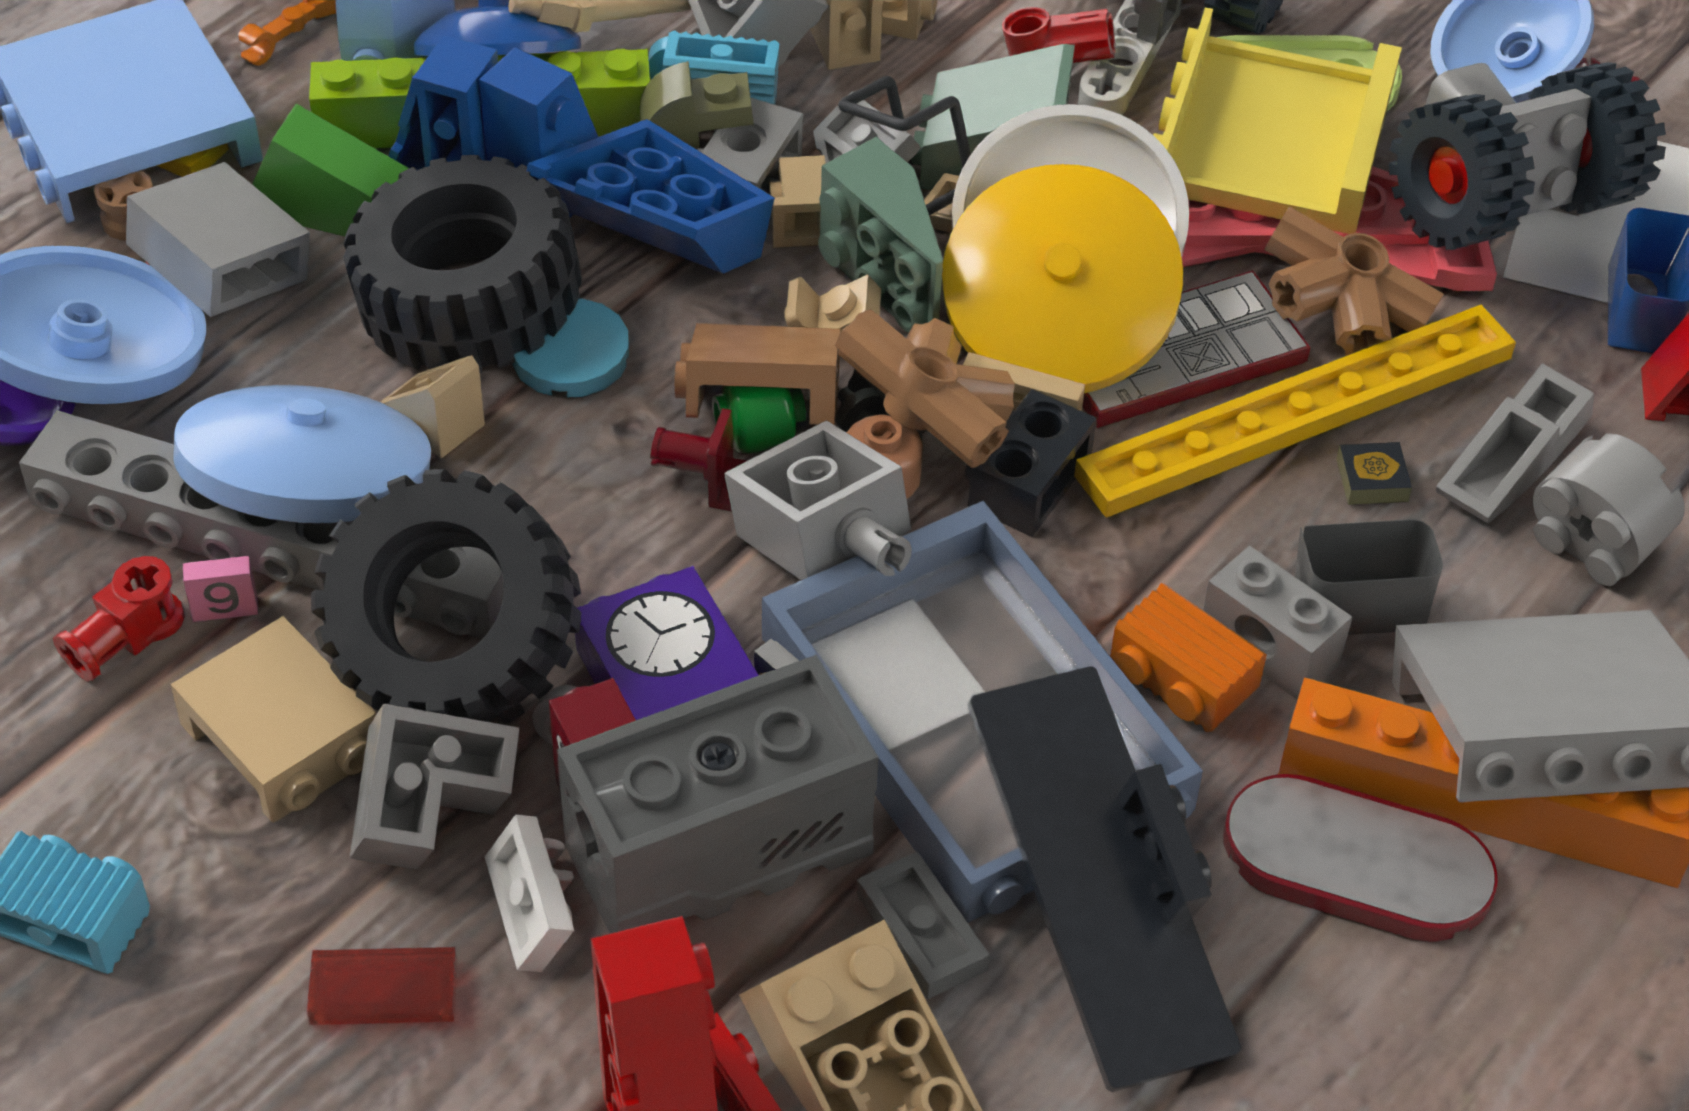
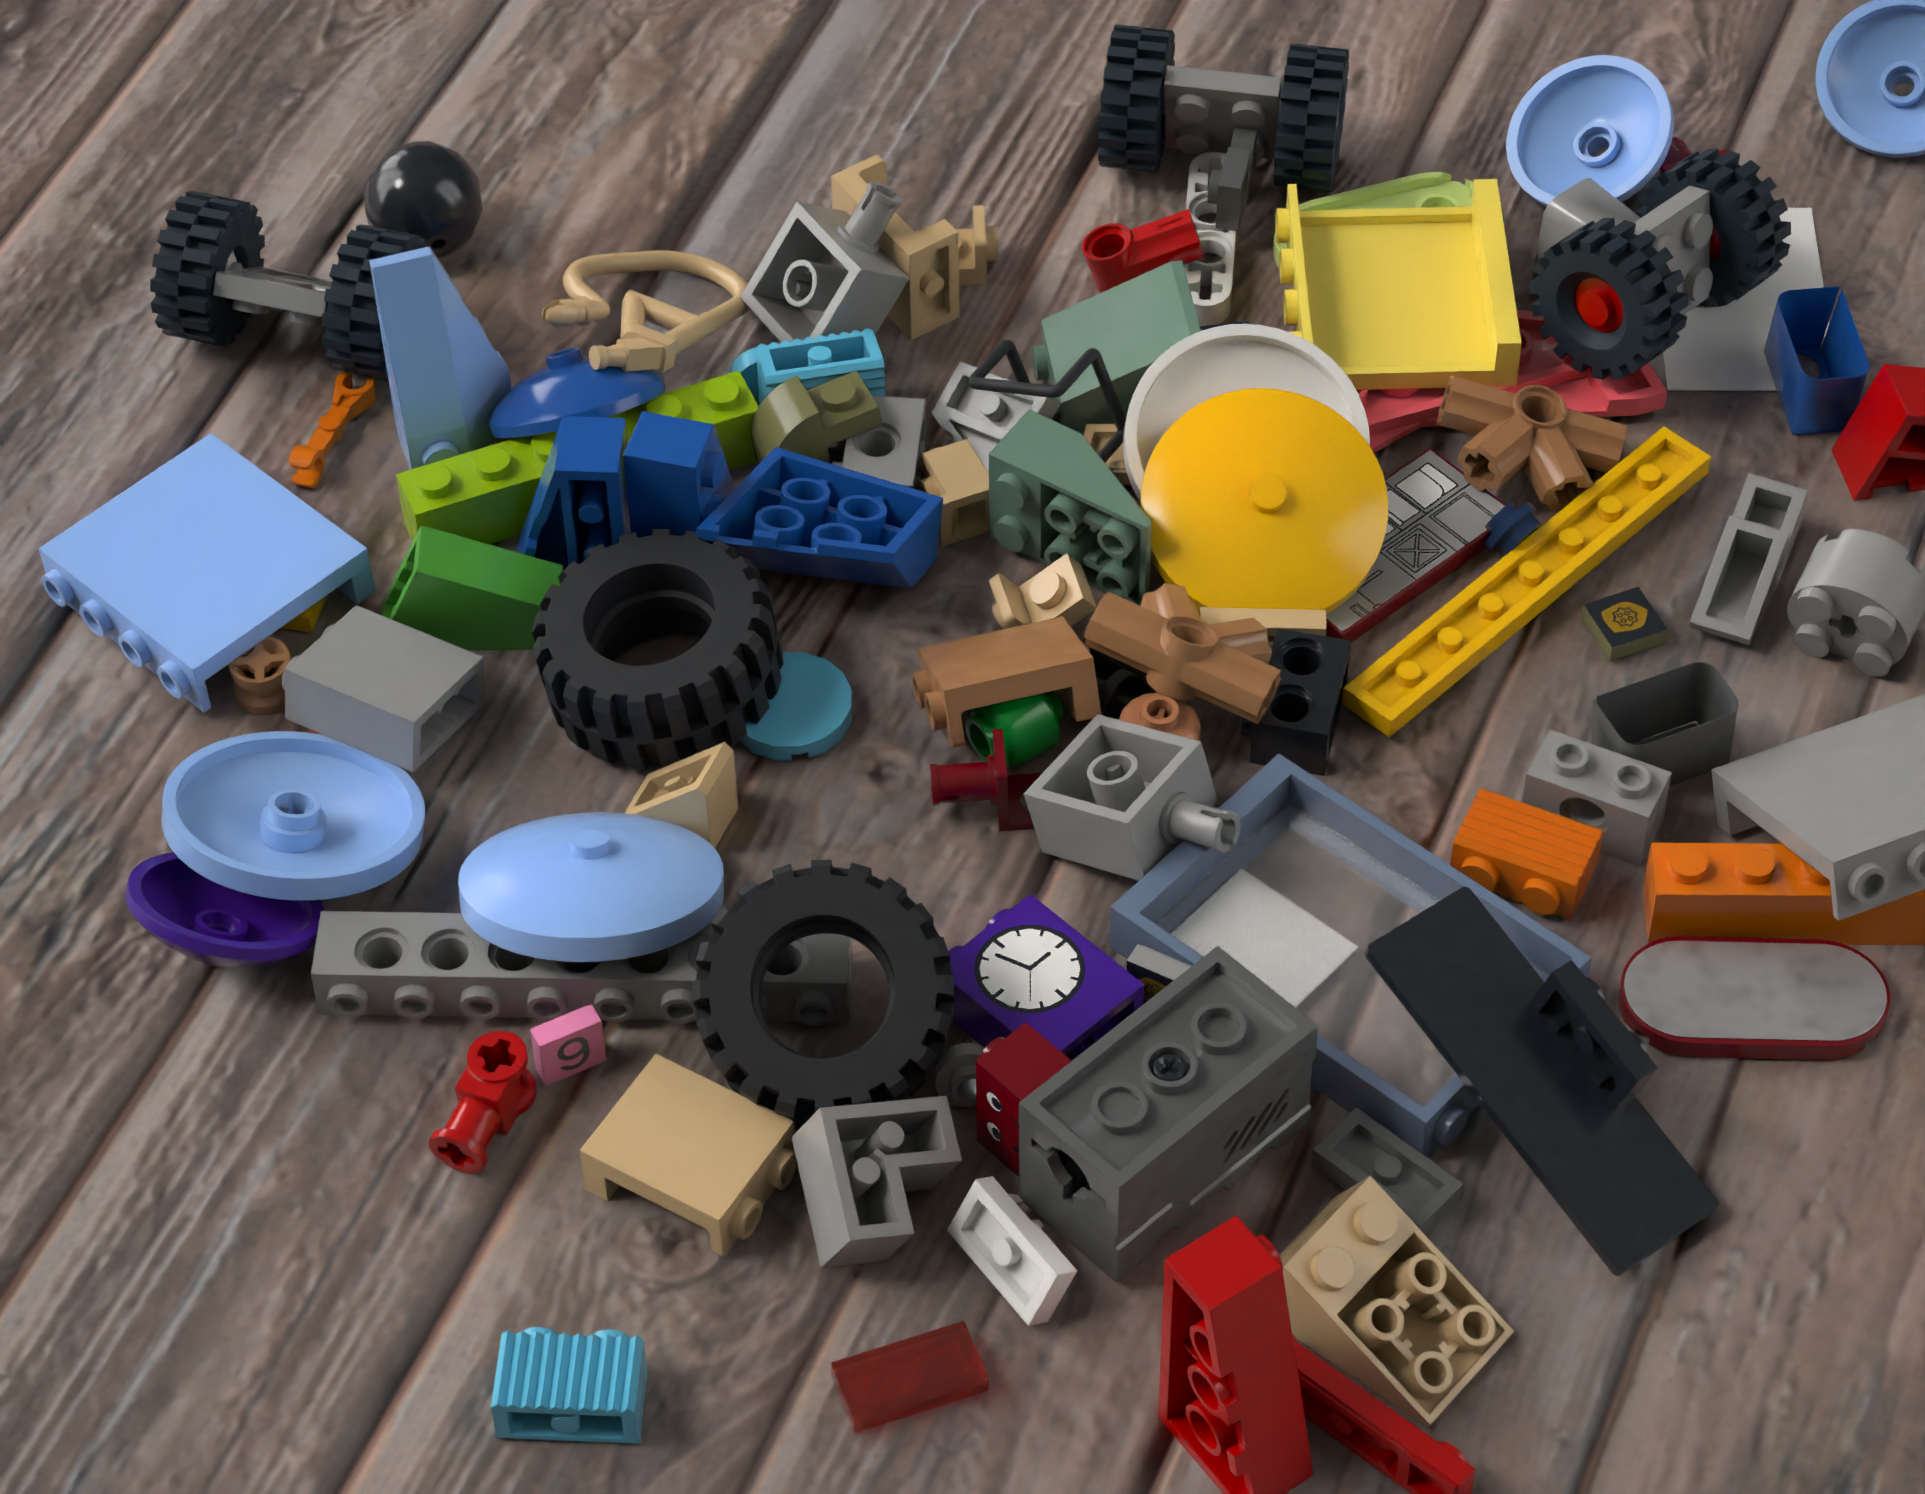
camera: 15 degrees left, 0 degrees up
none -> dark blue plate [1484,502,1542,556]

